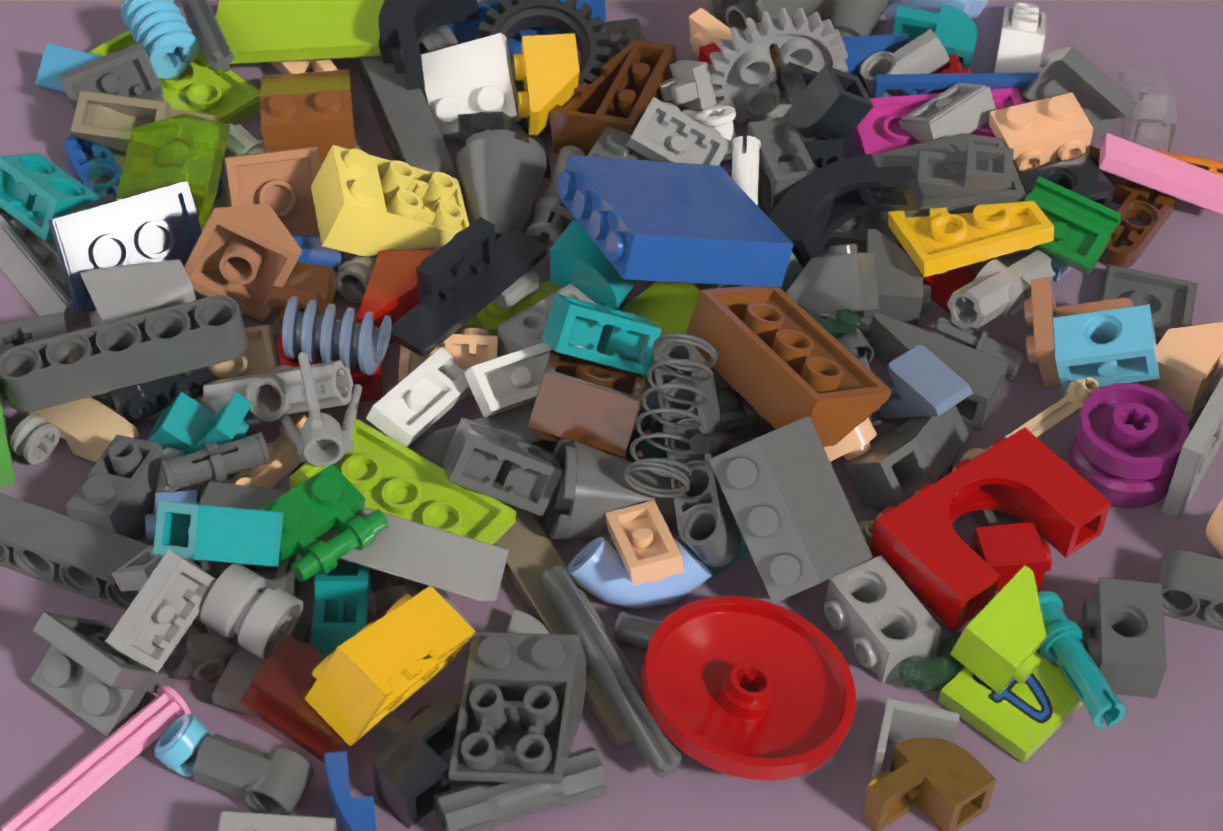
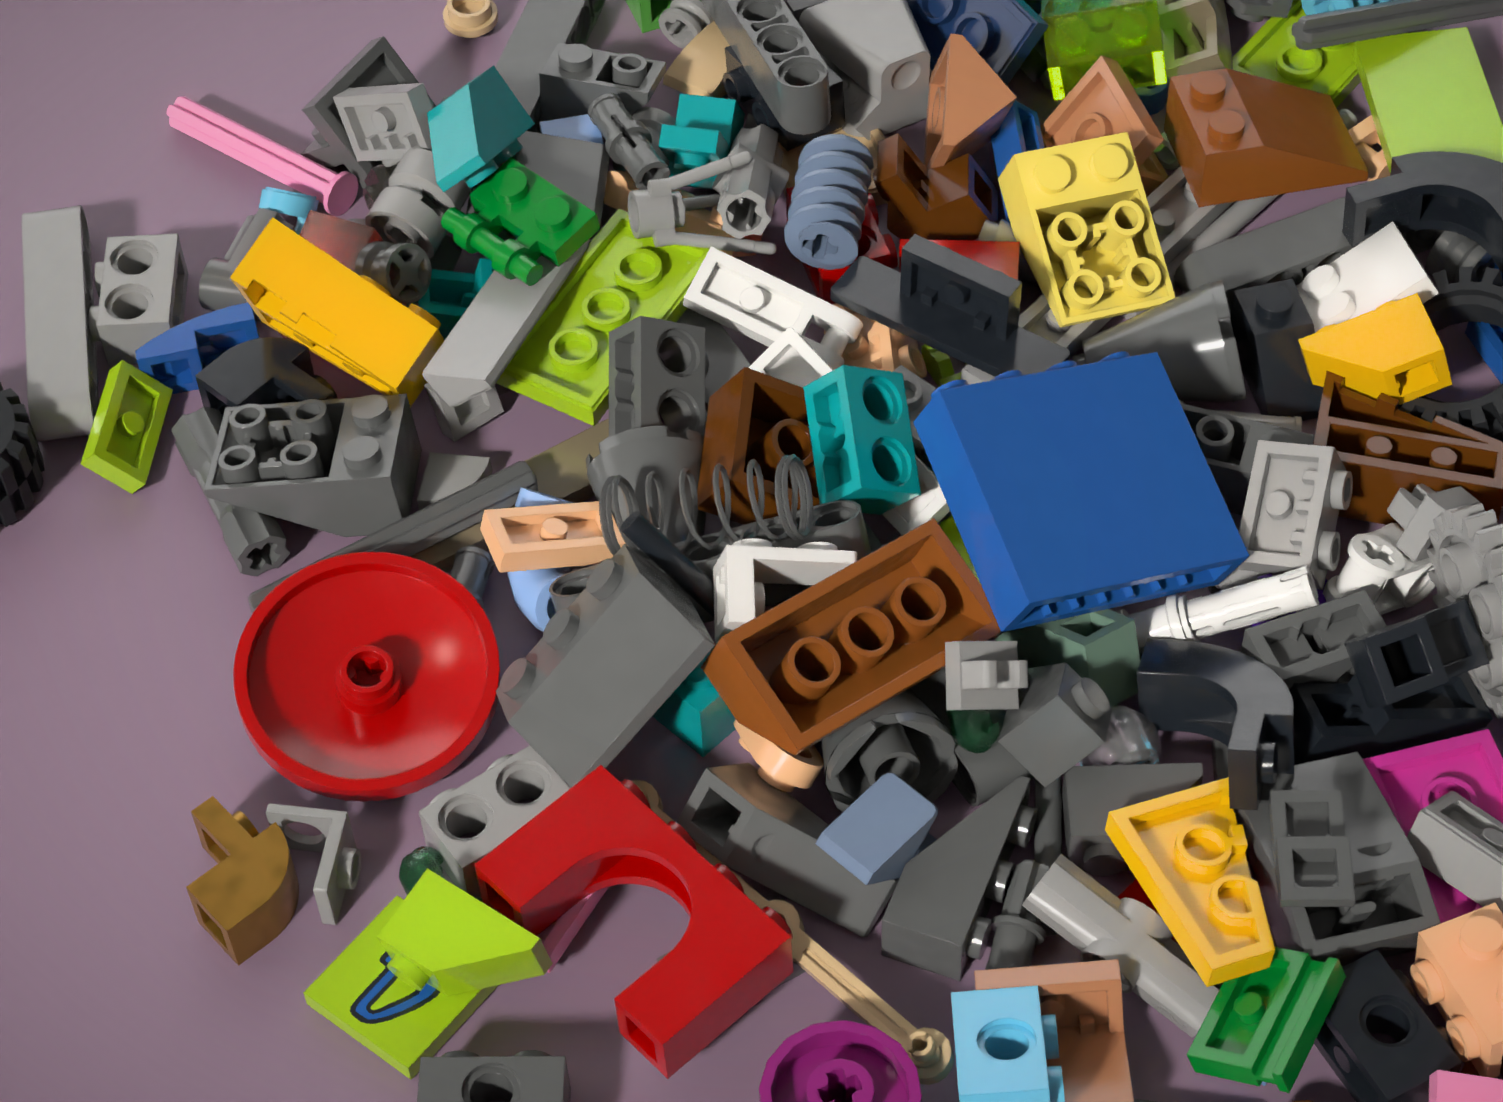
camera: 90 degrees right, 5 degrees up
red brick [970,521,1052,593] -> none
teal pin [1038,591,1126,729] -> none
none -> dark grey wheel [354,241,432,304]
none -> white bracket [713,538,857,644]
none -> light grey tile [945,641,1028,710]

